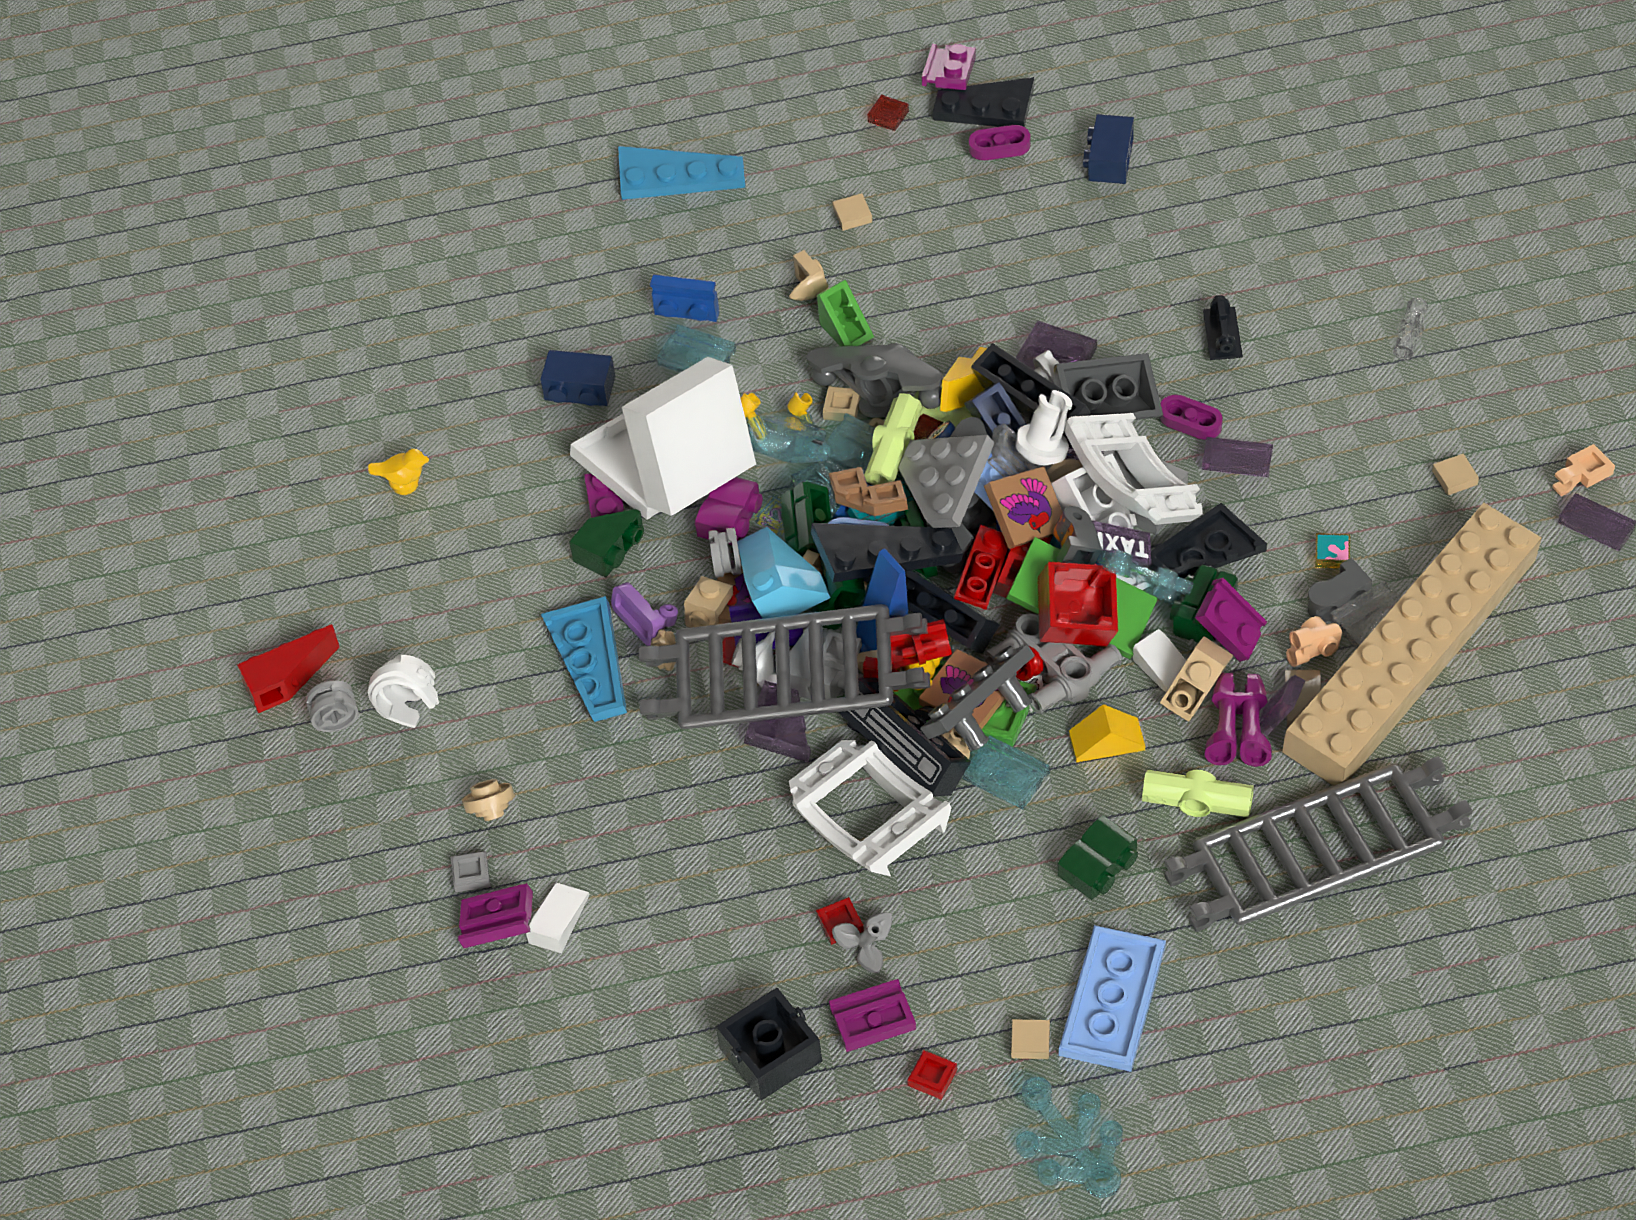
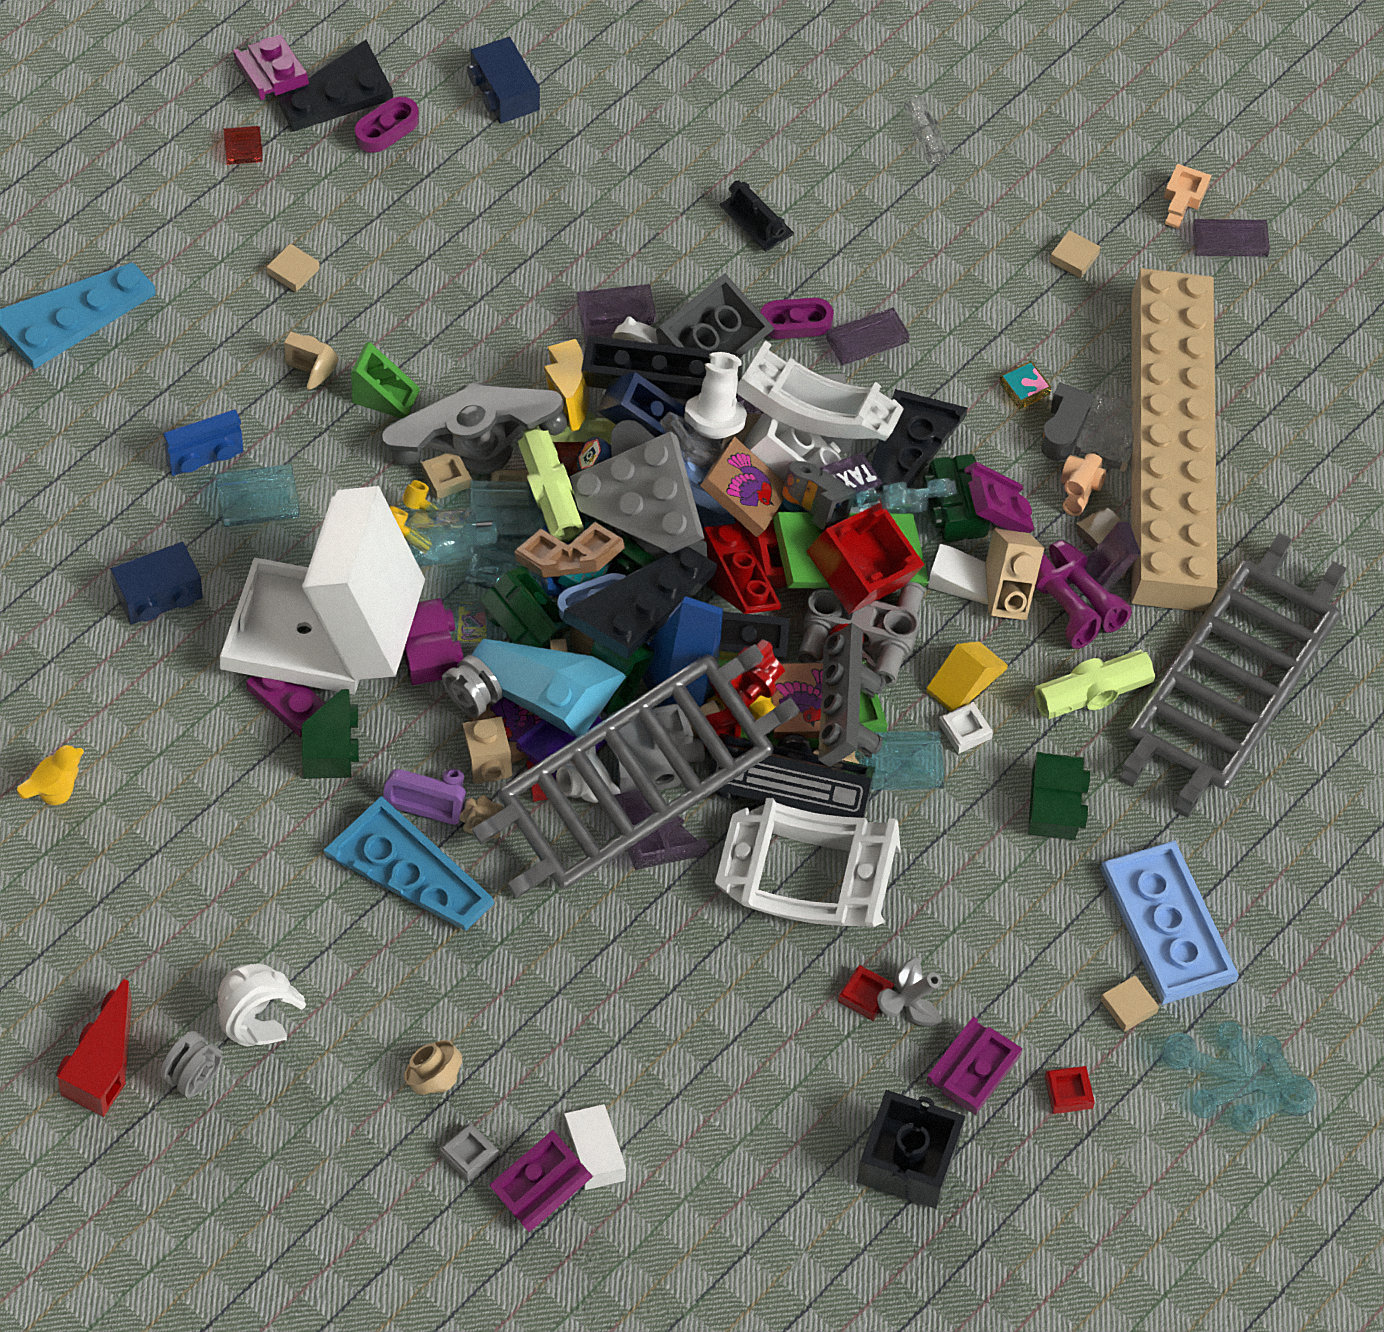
camera: 45 degrees left, 5 degrees up
none -> white tile [938,702,993,754]

